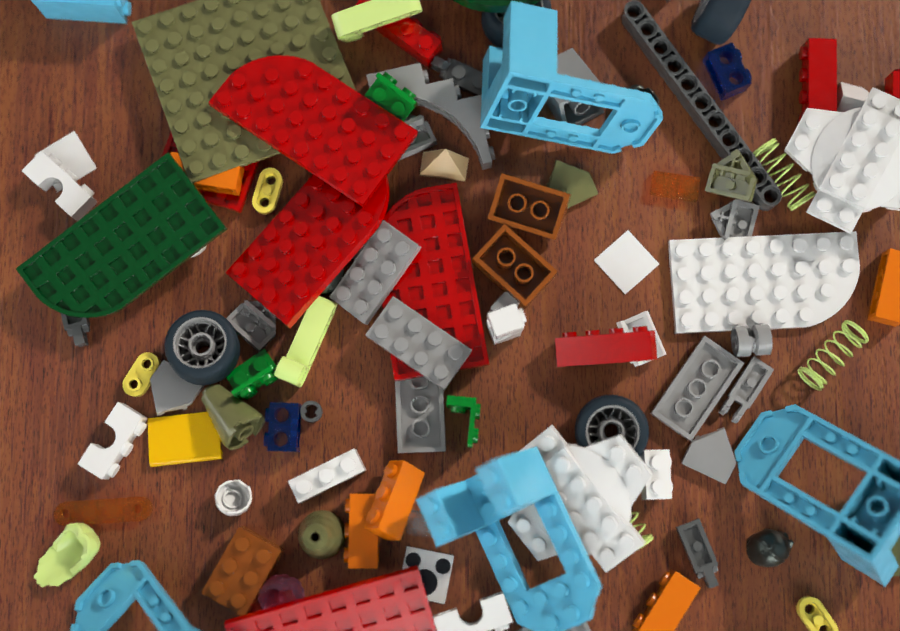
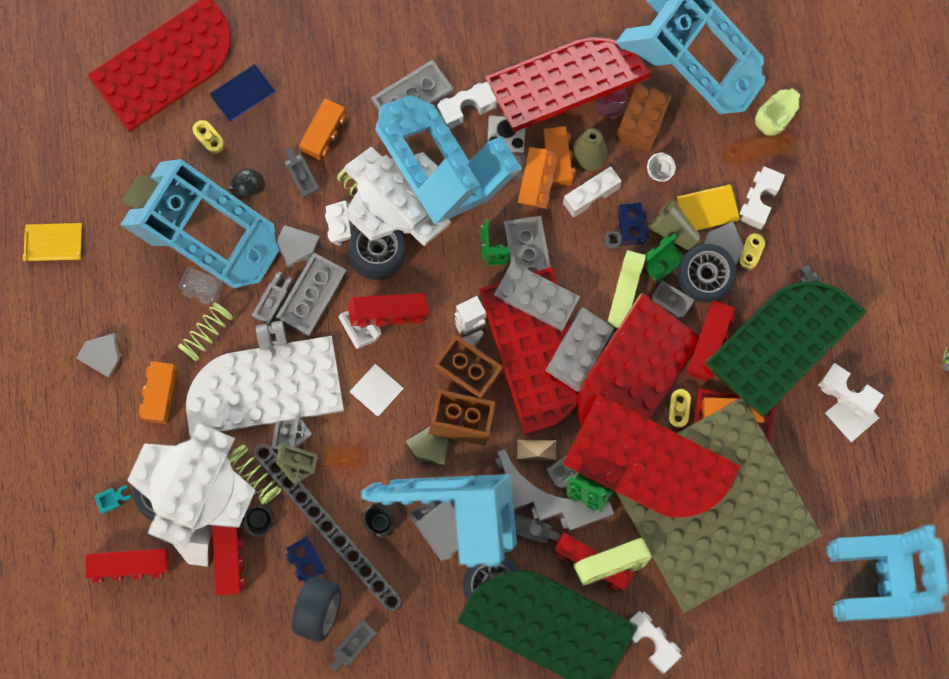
camera: 170 degrees right, 5 degrees down
none -> clear brick [178,266,225,305]
none -> pearl dark grey hair [241,504,274,538]
none -> red brick [686,300,736,382]

